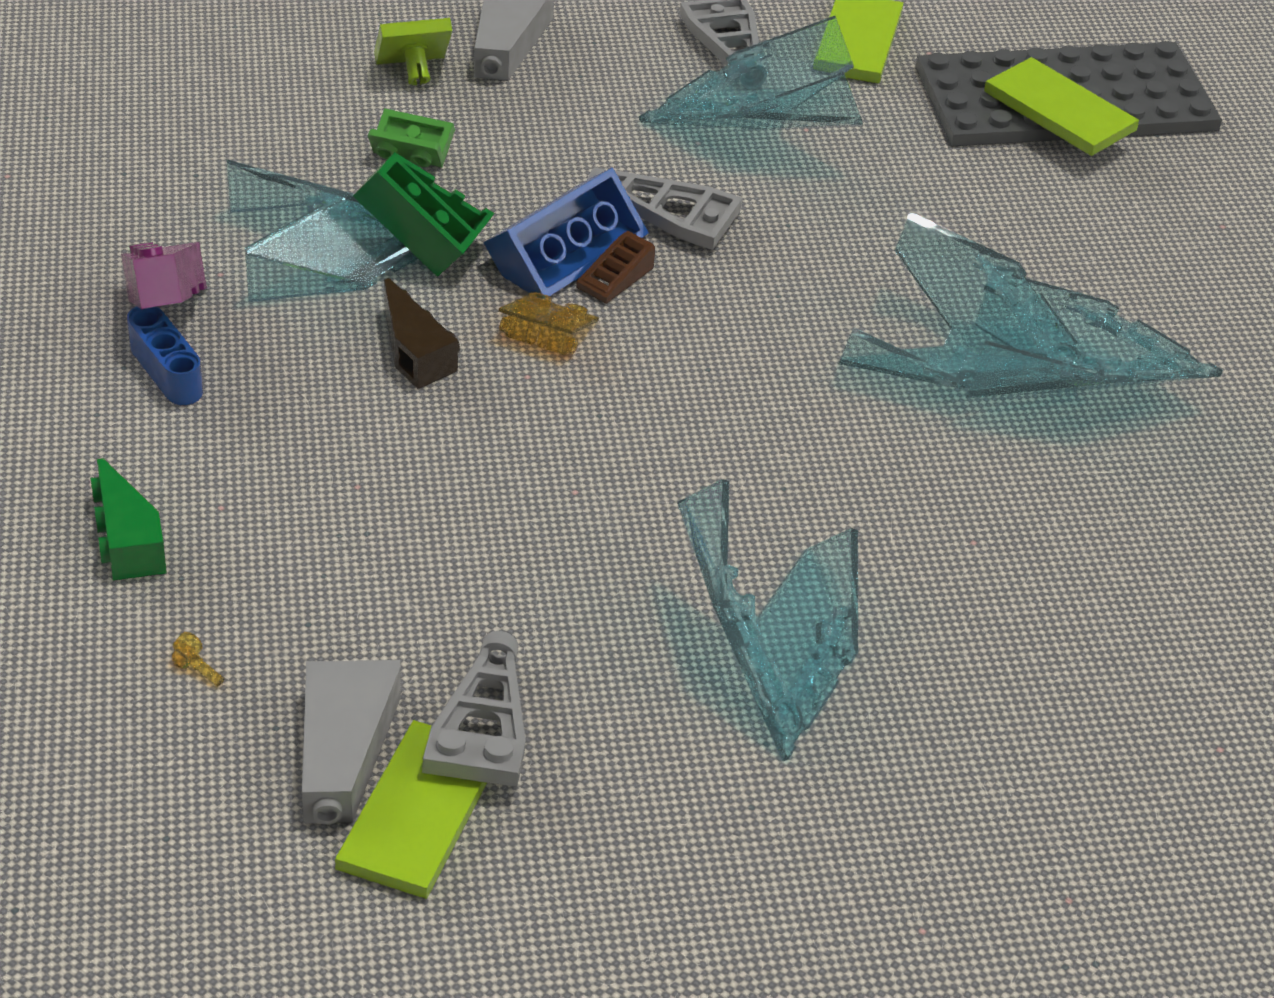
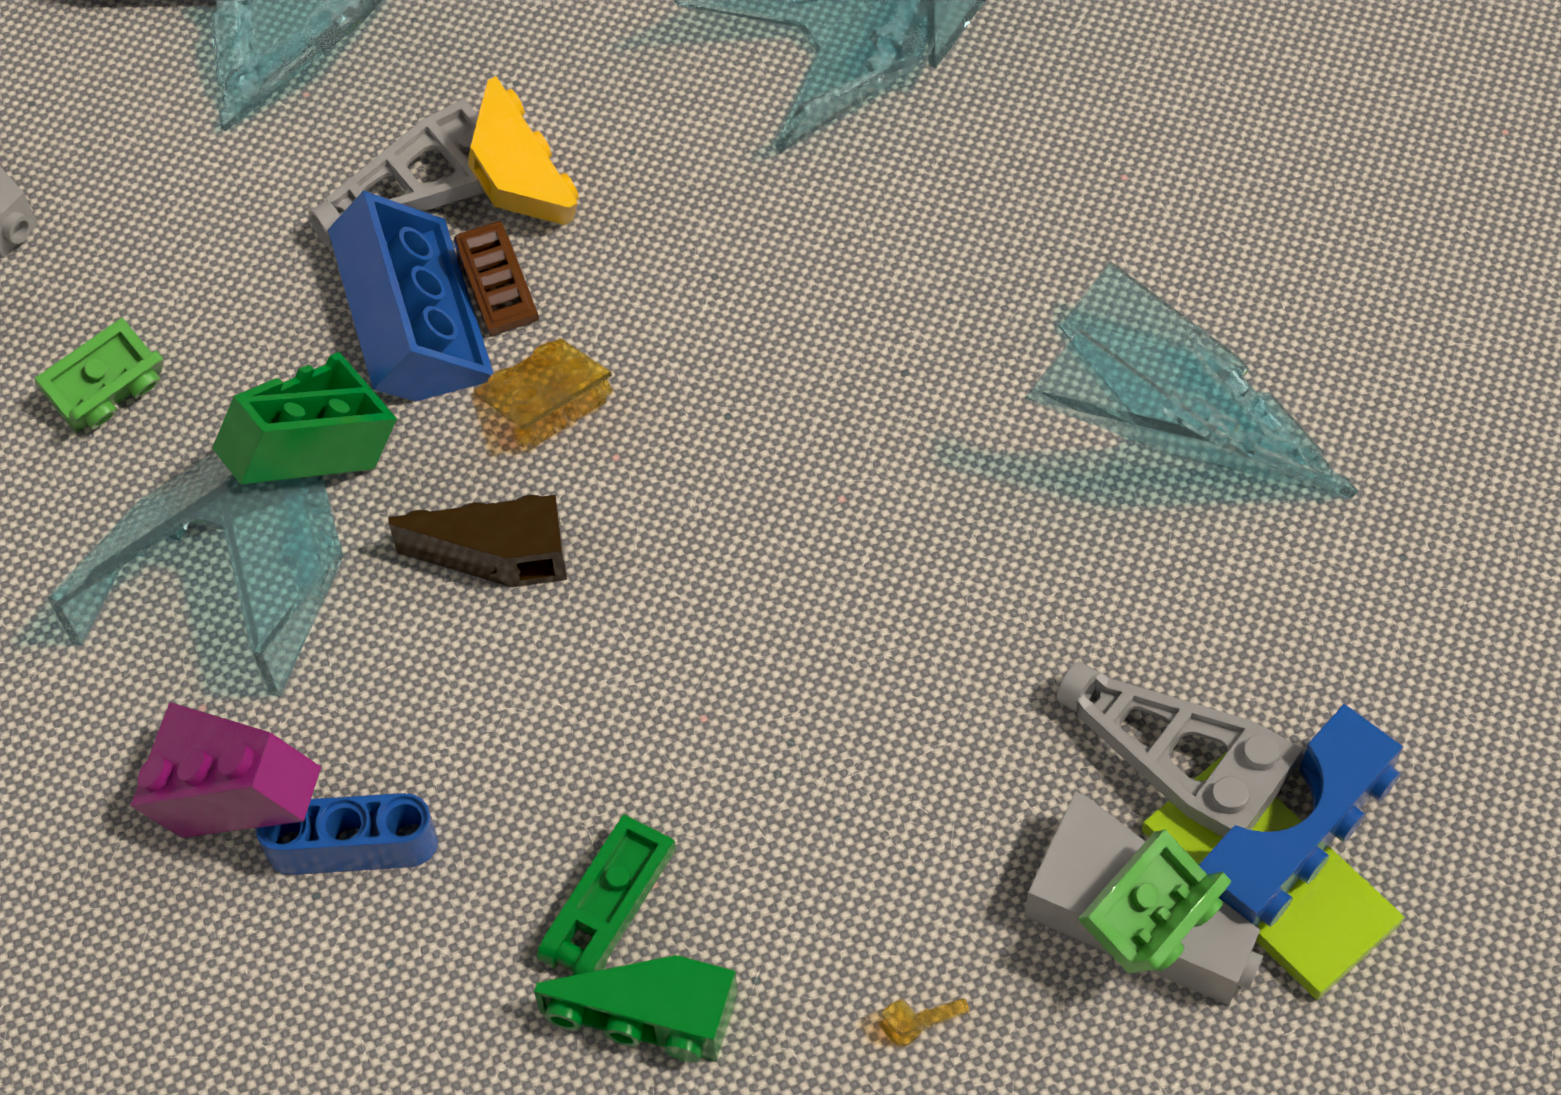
camera: 55 degrees left, 15 degrees up
none -> yellow slope [468,76,579,225]
none -> green plate [536,814,676,975]
none -> bright green bracket [1078,829,1231,974]
none -> blue arch [1199,704,1404,927]

